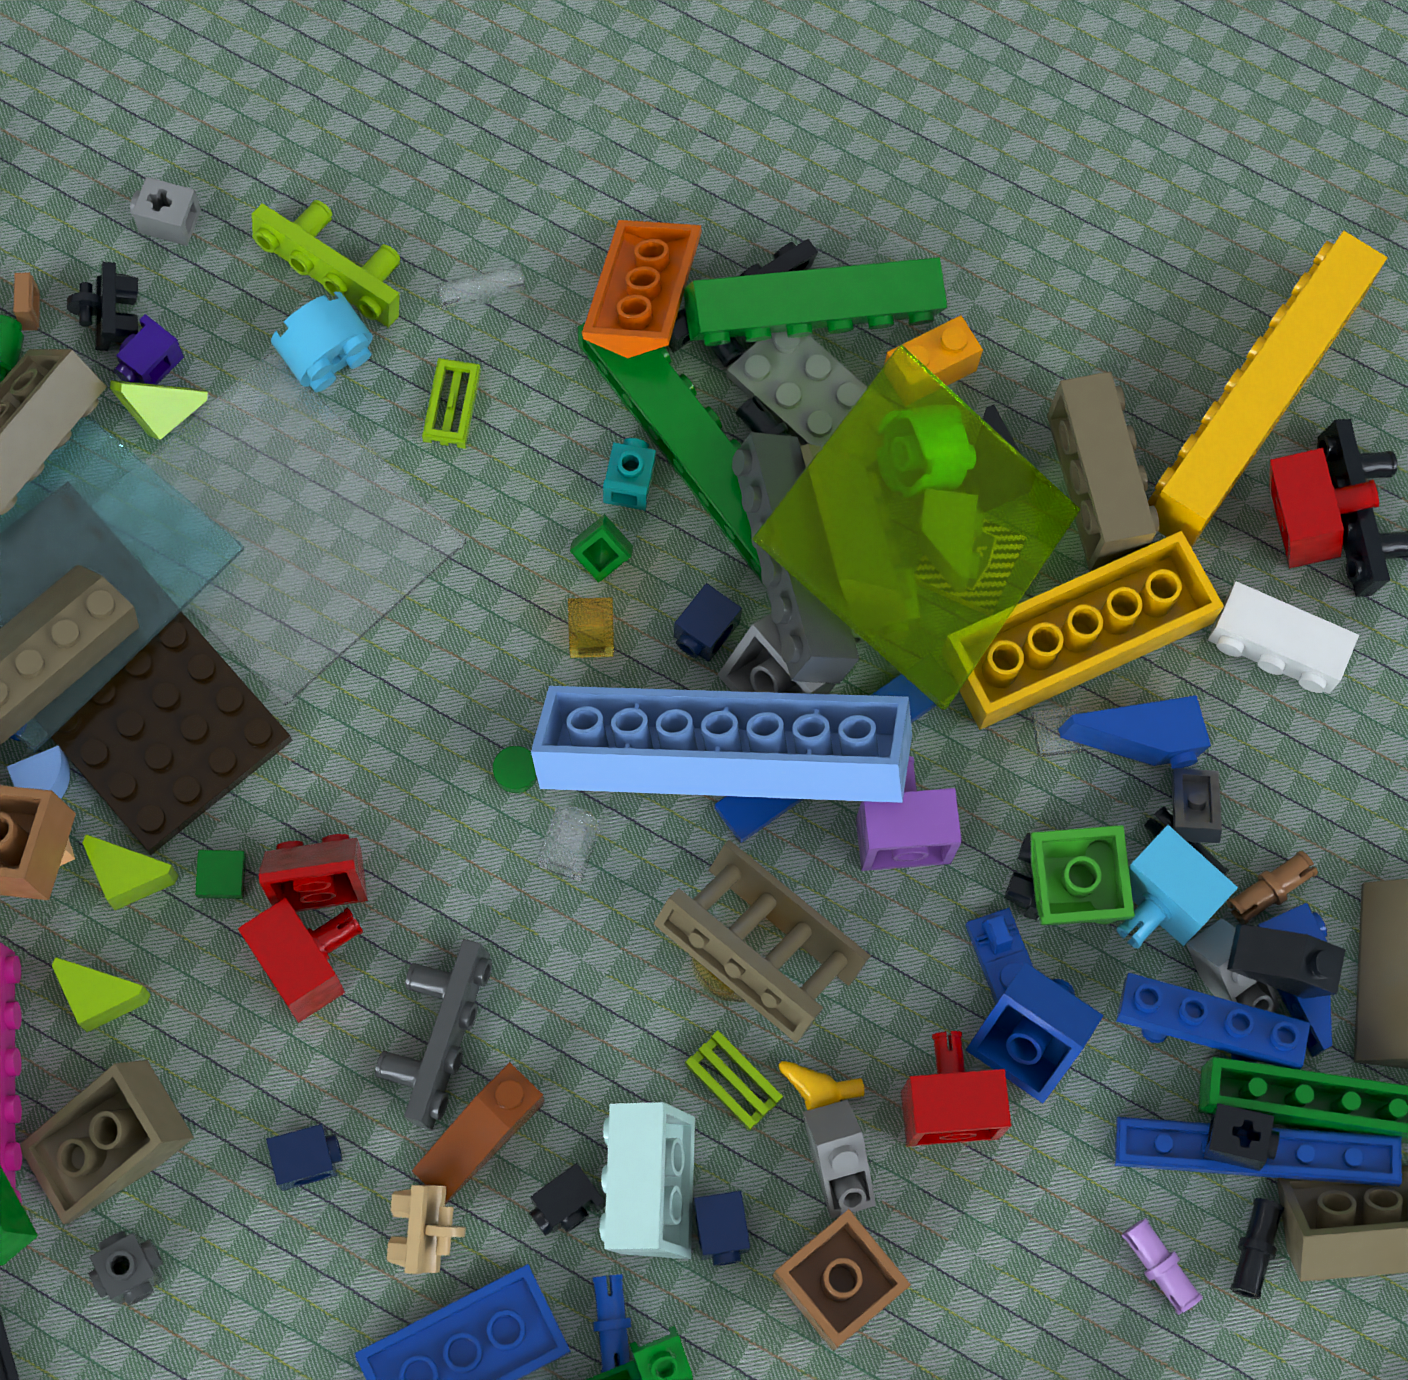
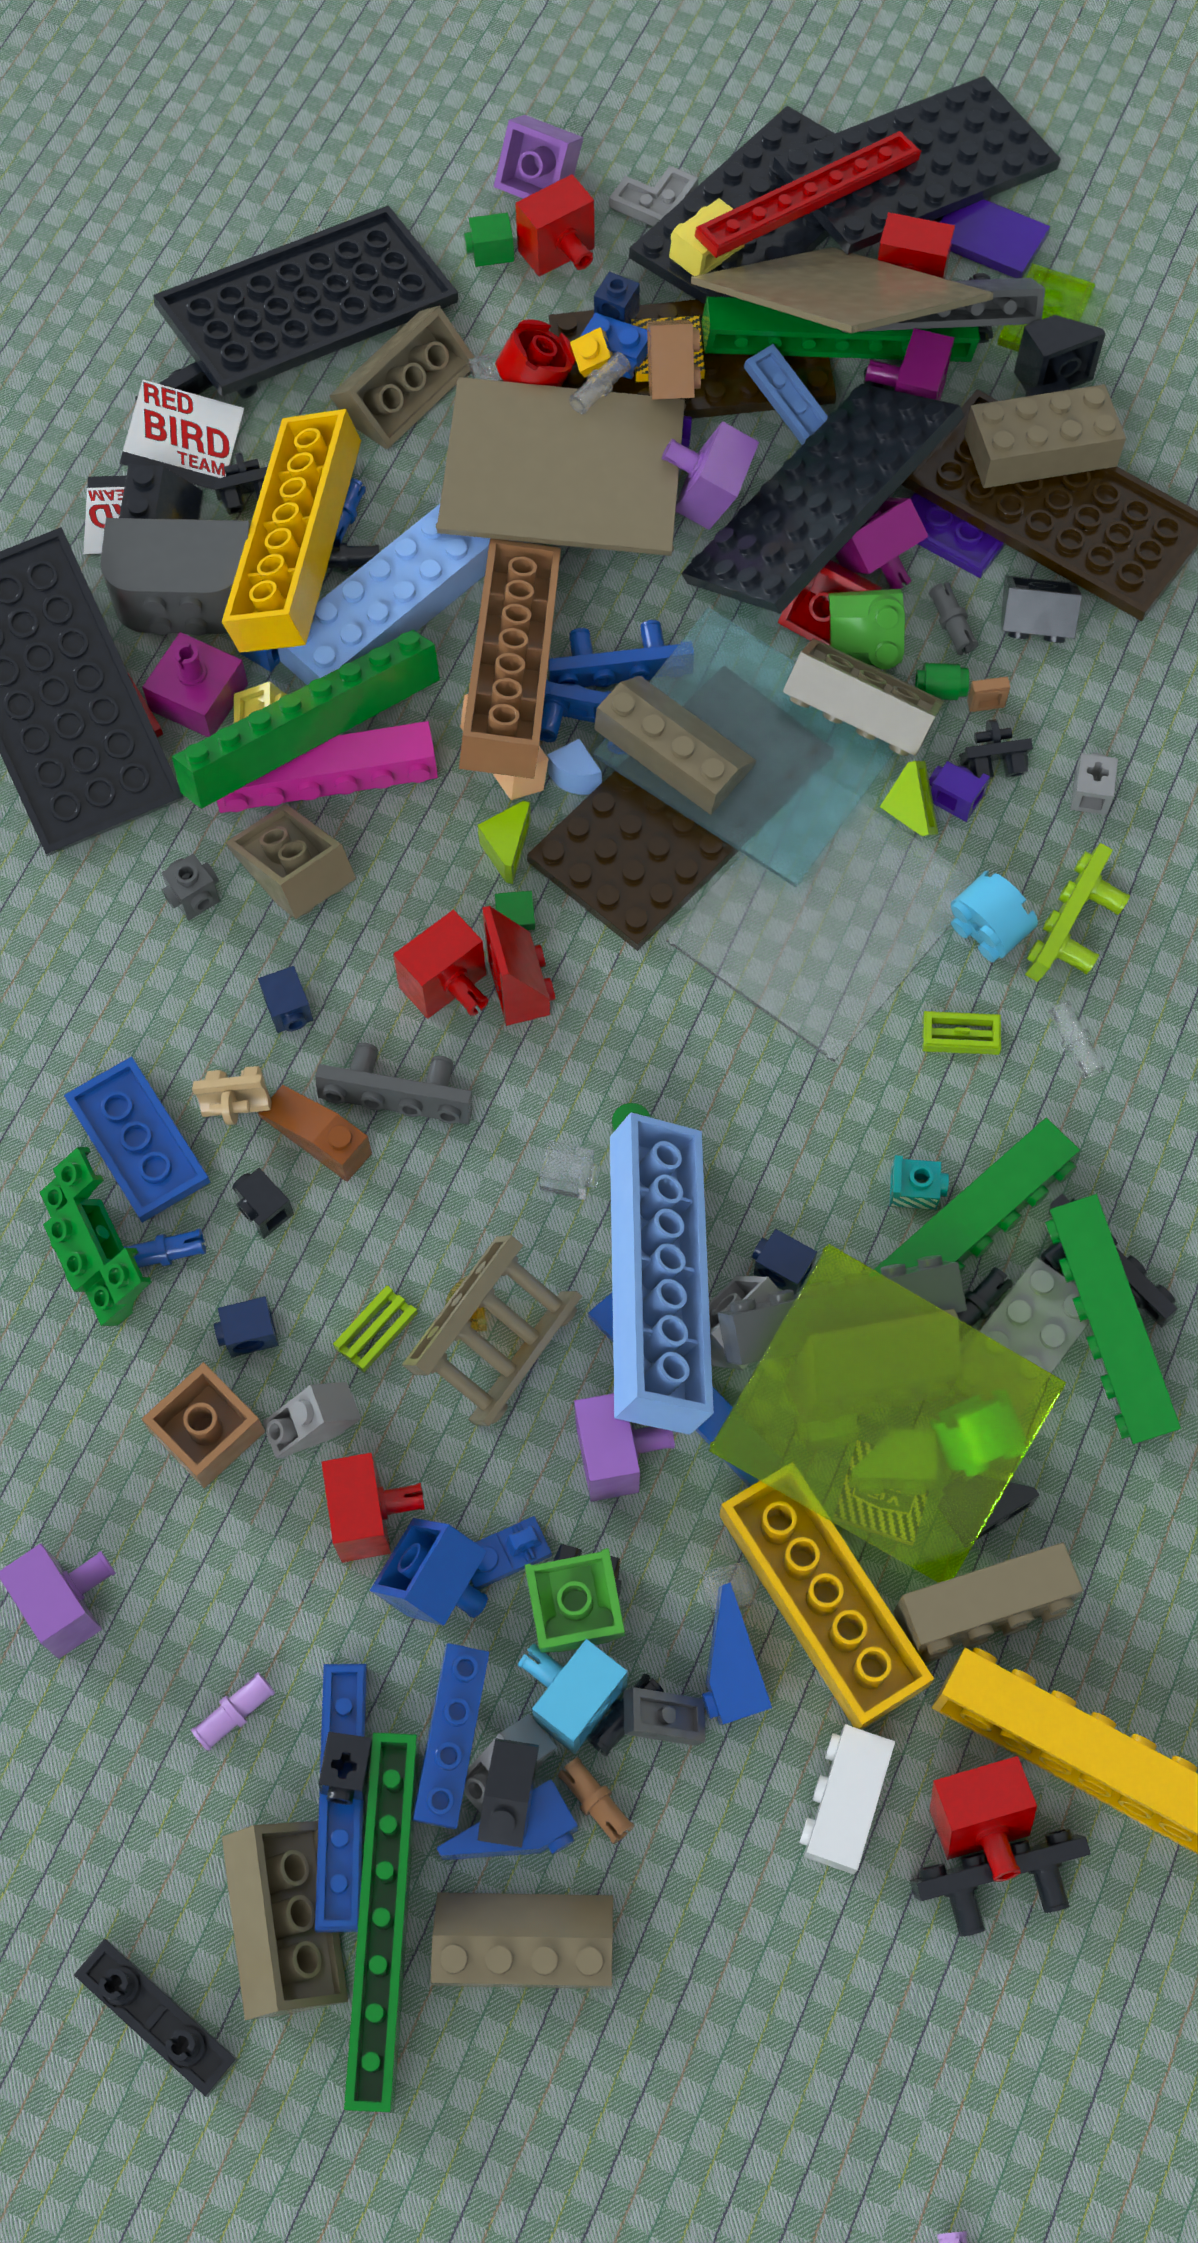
camera: 90 degrees right, 5 degrees down
lime slope [52,957,151,1032] -> none
clear yellow brick [568,597,614,658] -> none
green slope [570,514,633,583] -> none
orange slope [582,220,702,358] -> none
light aqua slope [599,1102,695,1259] -> none
yellow animal [778,1061,865,1110] -> none
light orange brick [882,315,983,408] -> none
black pin [1230,1198,1284,1299] -> none

